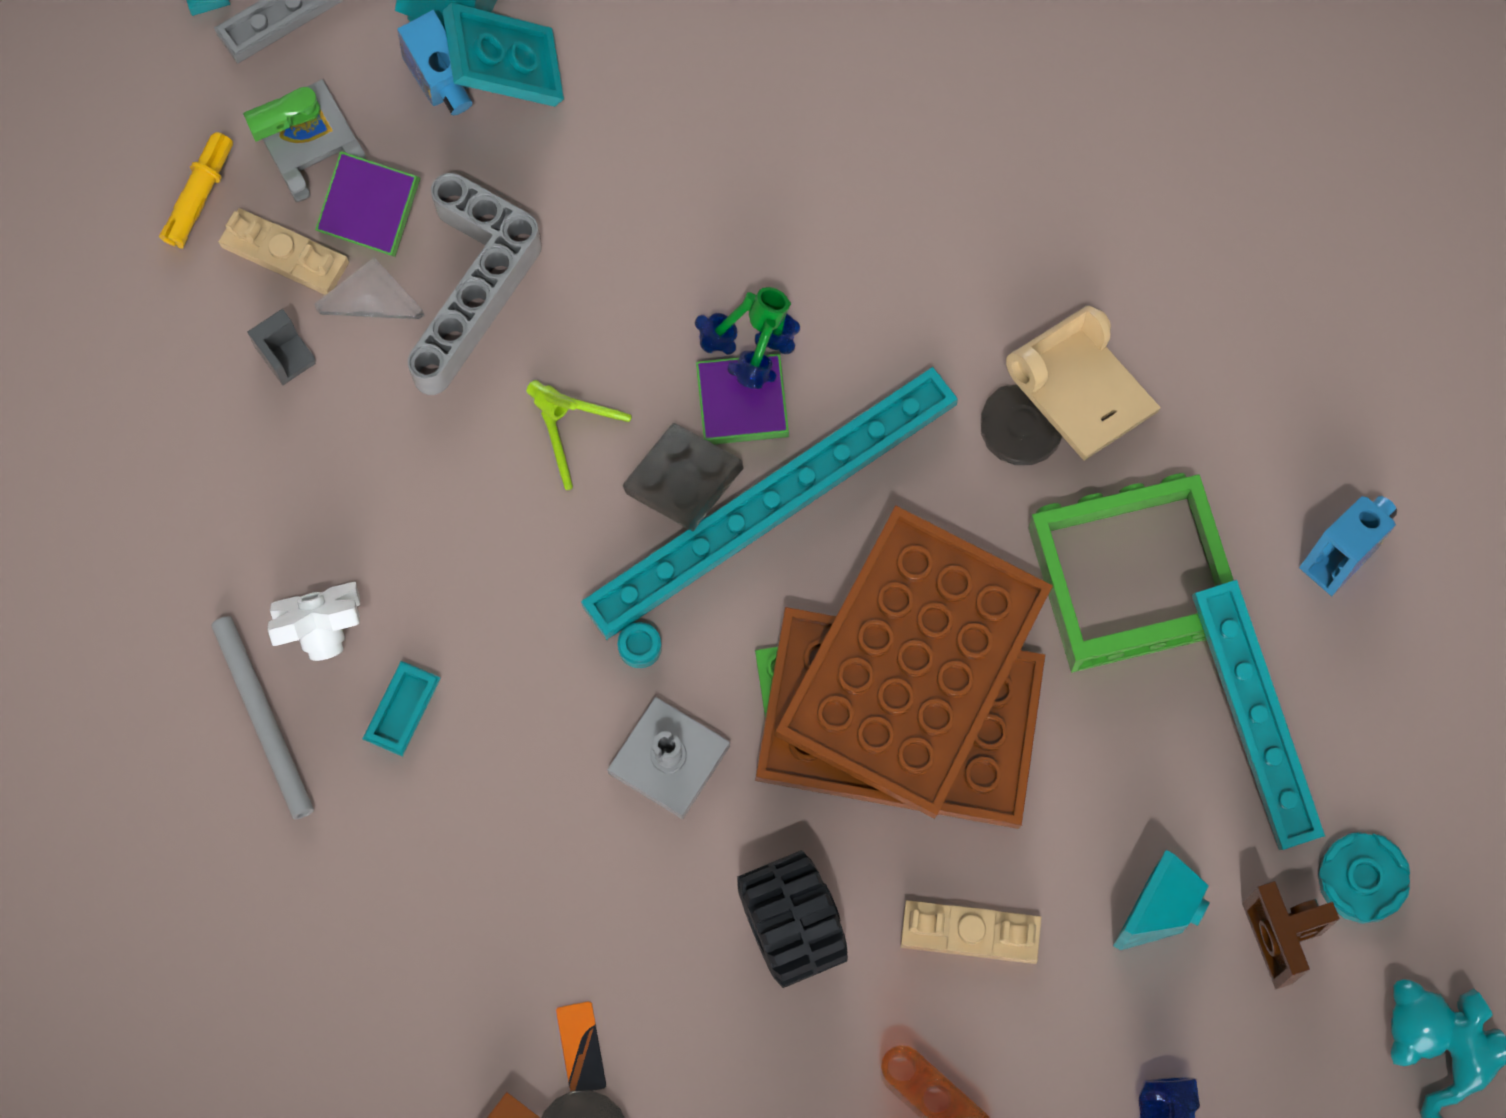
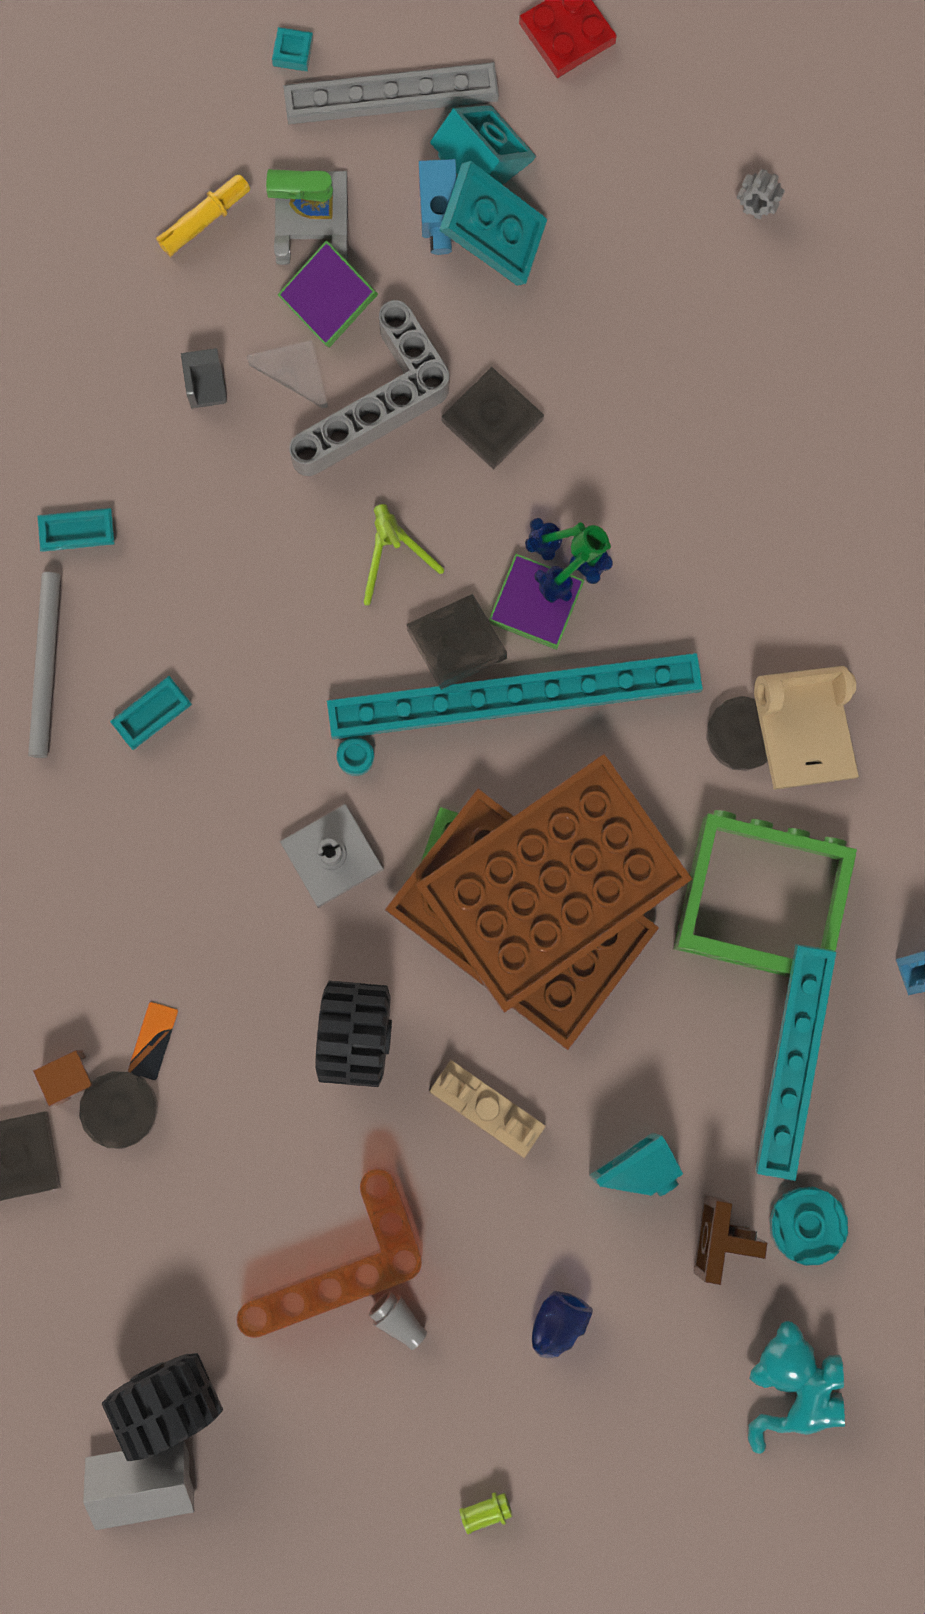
camera: 20 degrees right, 10 degrees up
tan plate [218,208,349,297] -> none
white plant [268,582,360,661] -> none
none -> teal tile [37,508,115,552]
none -> clear smoke tile [441,367,544,470]

